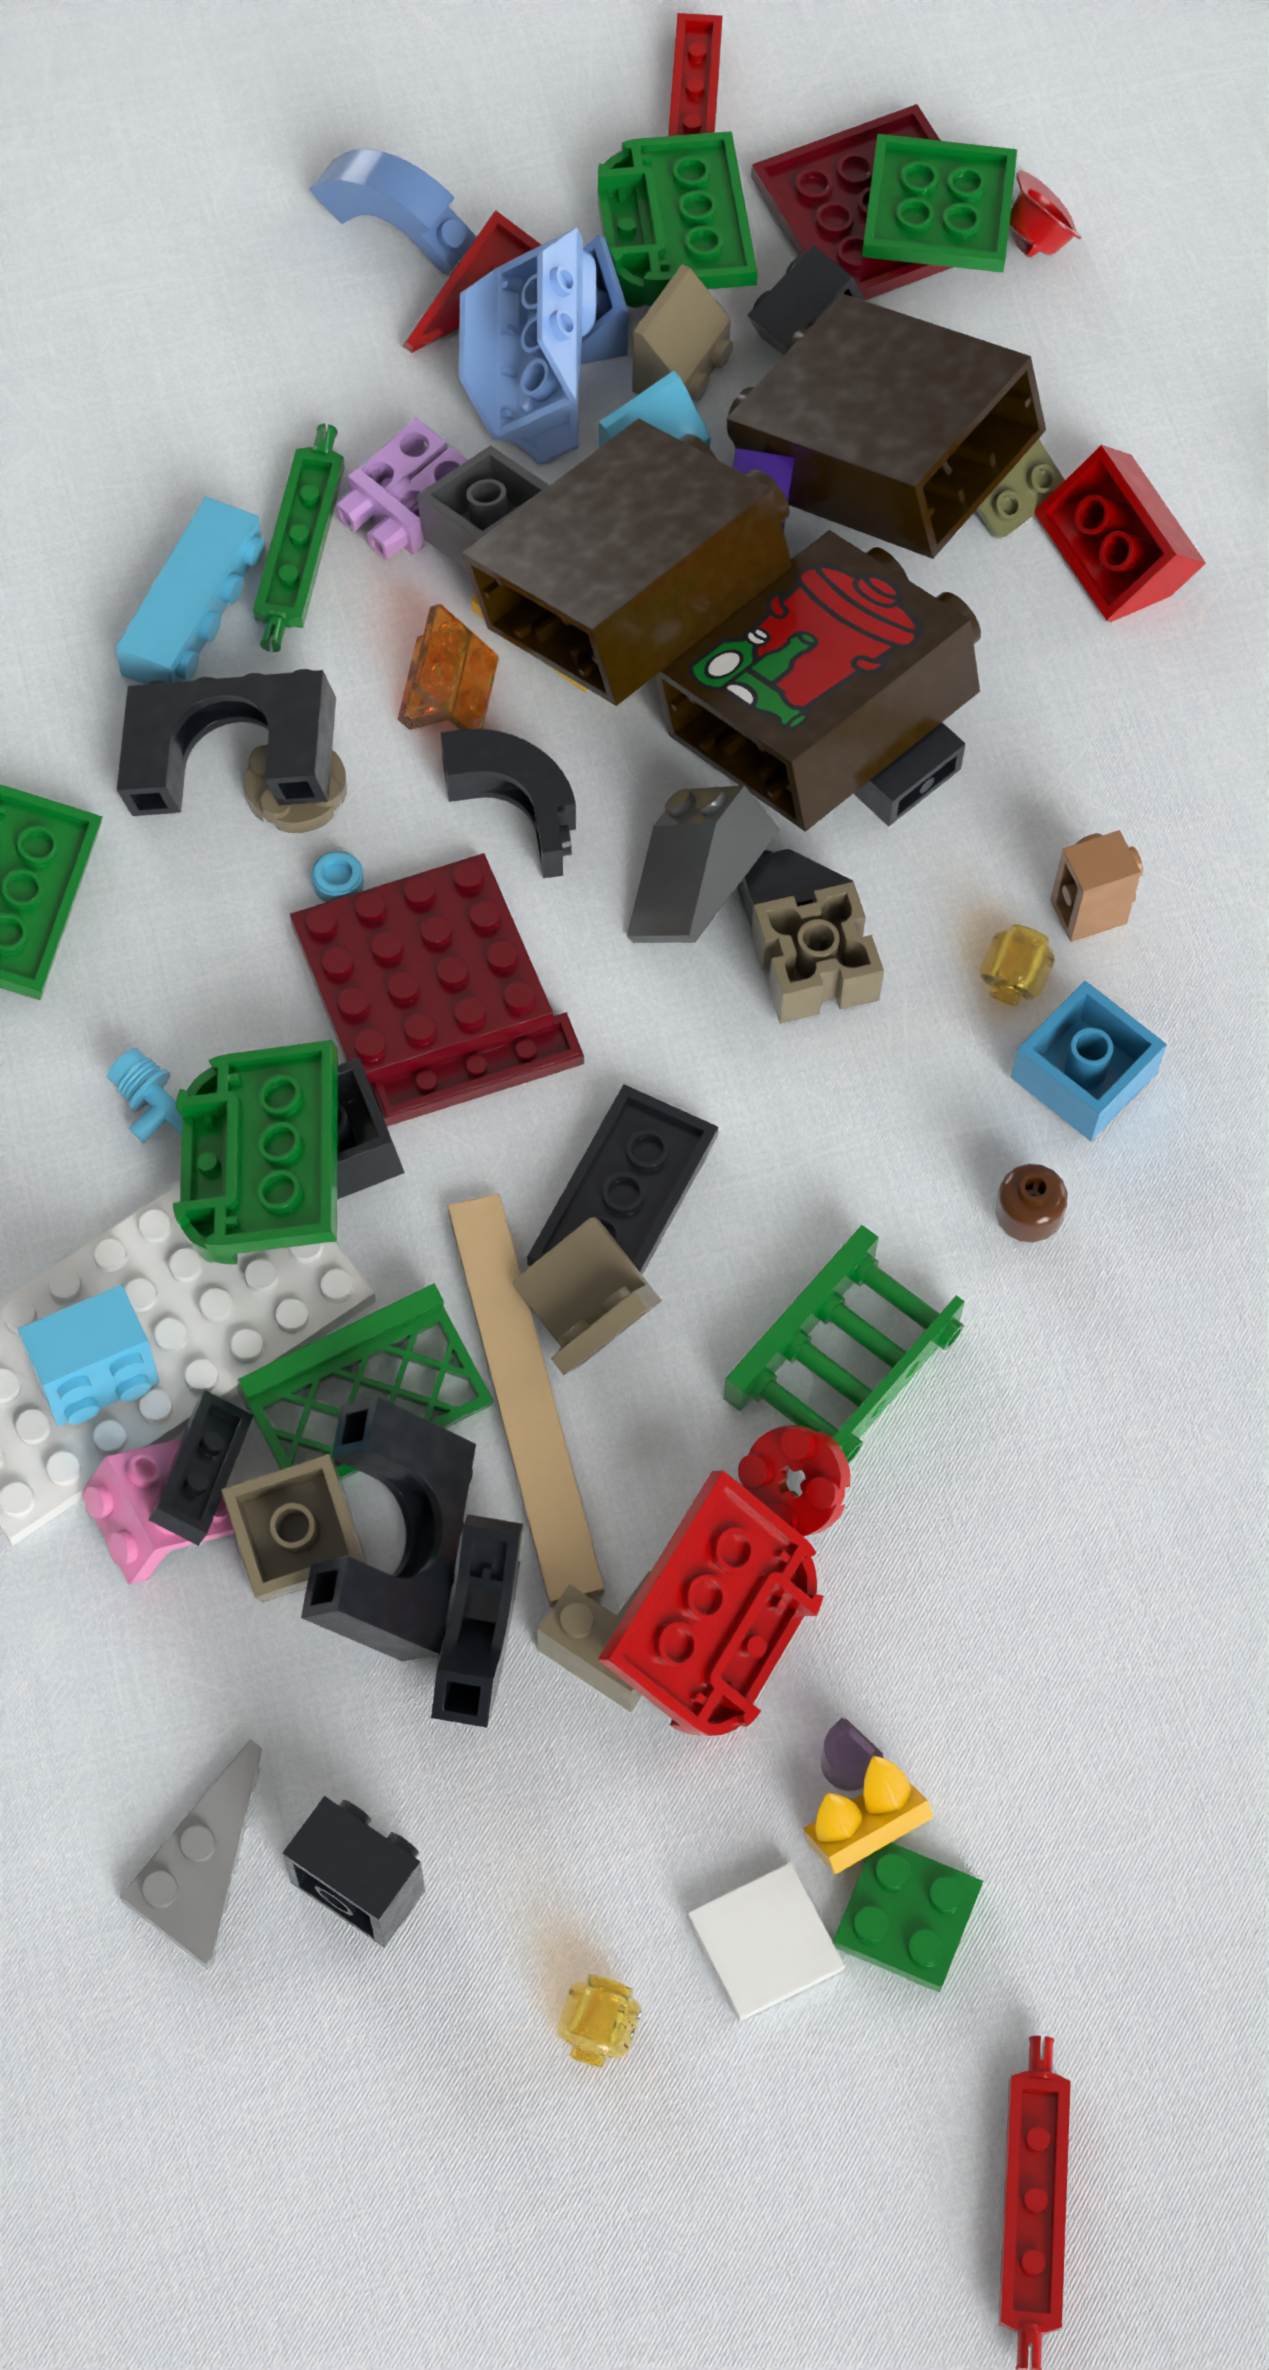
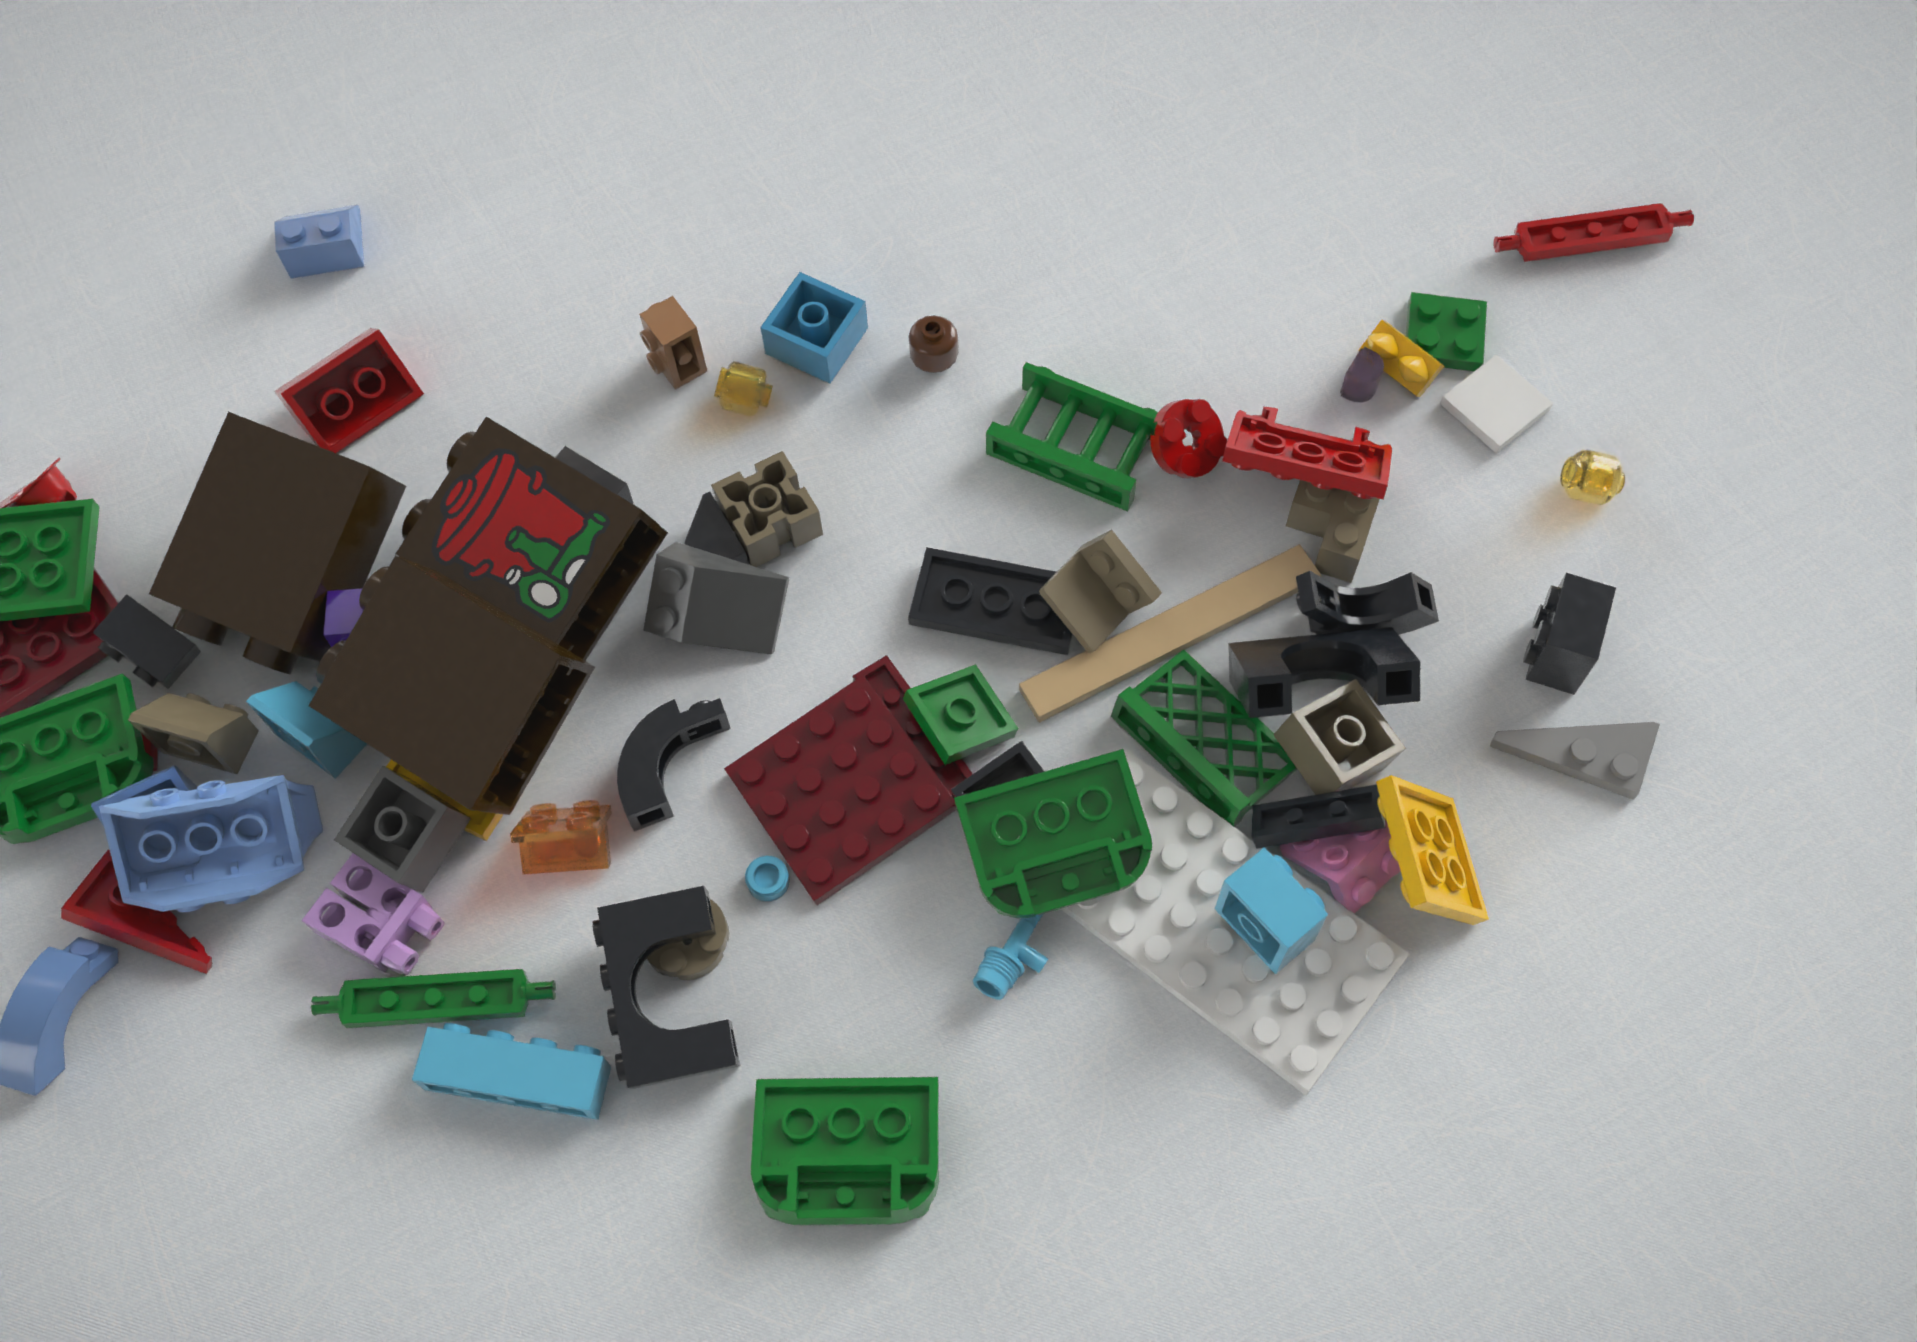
camera: 100 degrees left, 0 degrees up
none -> green plate [903,664,1019,765]
none -> yellow plate [1376,775,1489,925]

